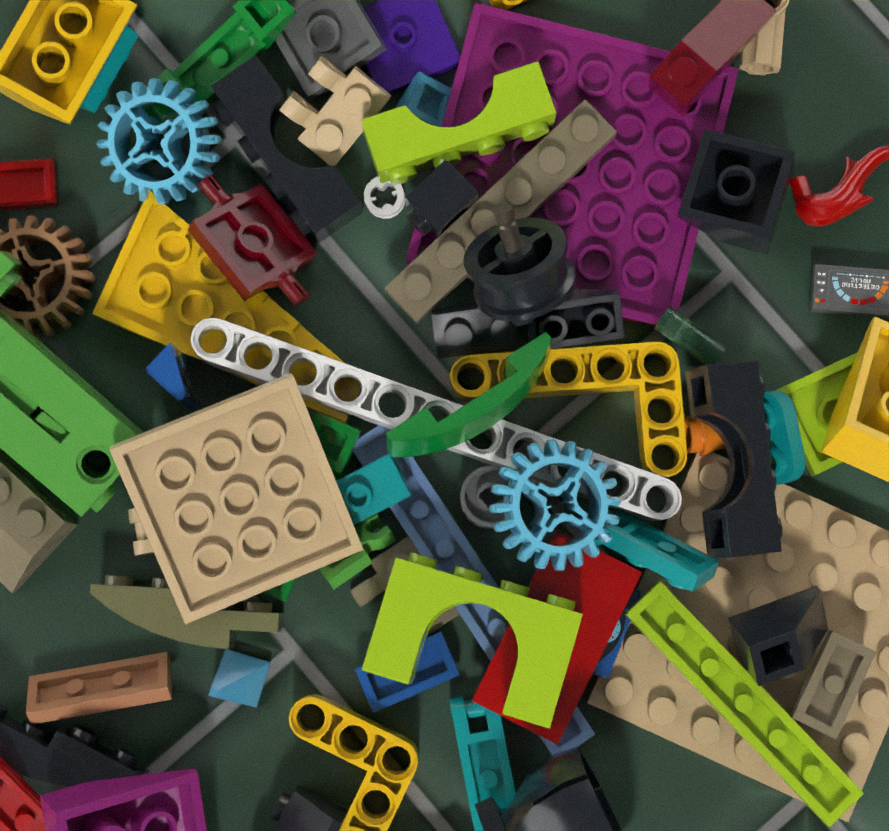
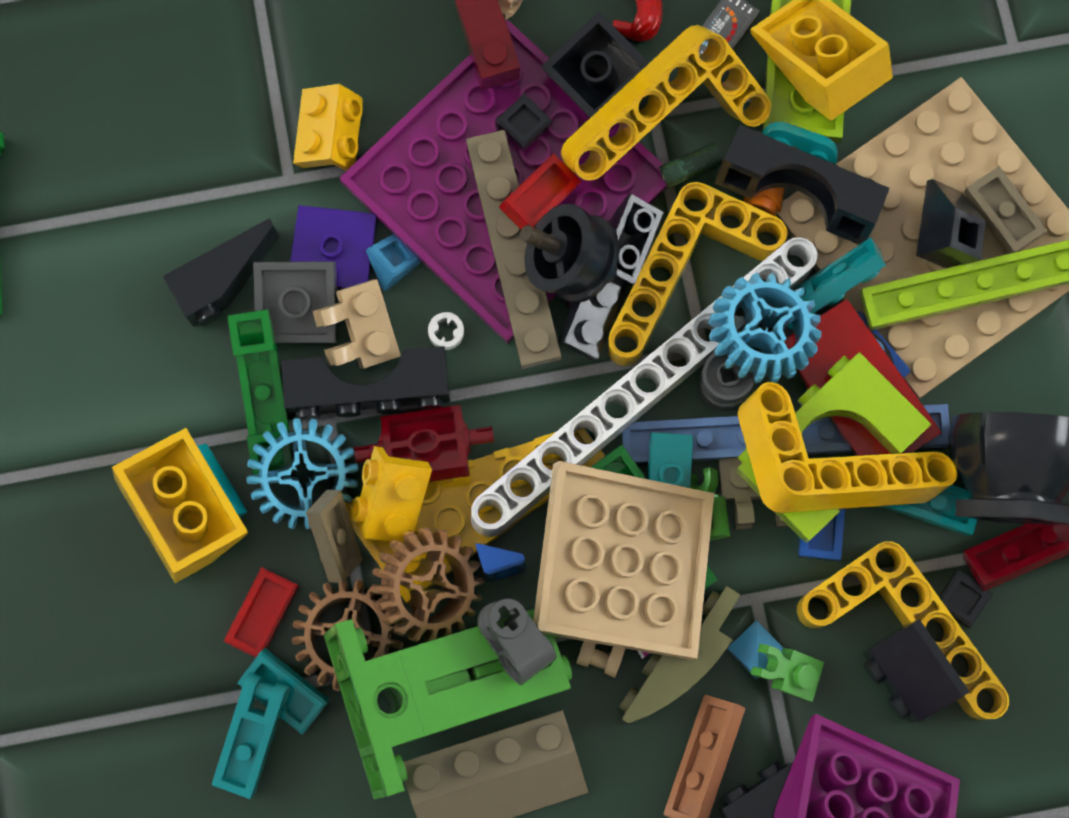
camera: 60 degrees left, 5 degrees down
lime arch [361,61,556,185] -> none
green slope [386,332,552,458] -> none
black brick [405,160,479,239] -> none
none -> dark tan plate [306,490,363,583]
none -> yellow bracket [352,446,432,543]
none -> medium nougat gear [370,528,484,642]
none -> dark grey piece [478,599,557,685]
none -> black tile [496,94,552,151]
none -> red tile [499,153,582,230]
none -> yellow beam [561,25,771,181]
none -> yellow beam [738,382,958,513]
none -> bright green plate [750,644,824,702]

